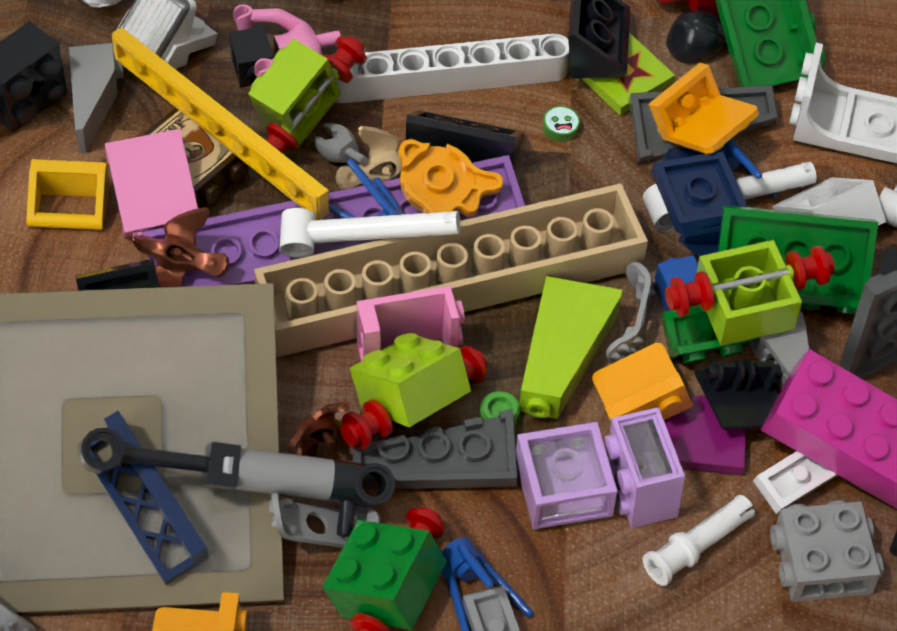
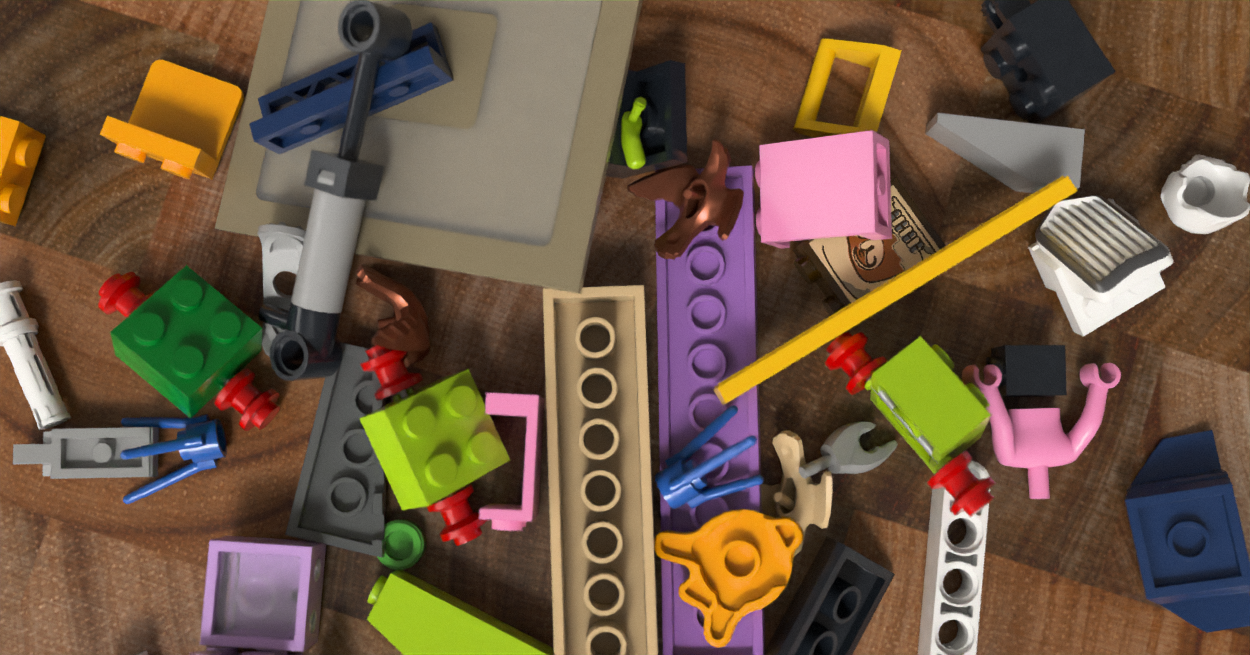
camera: 105 degrees right, 30 degrees up
white piece [279,208,461,258] -> none

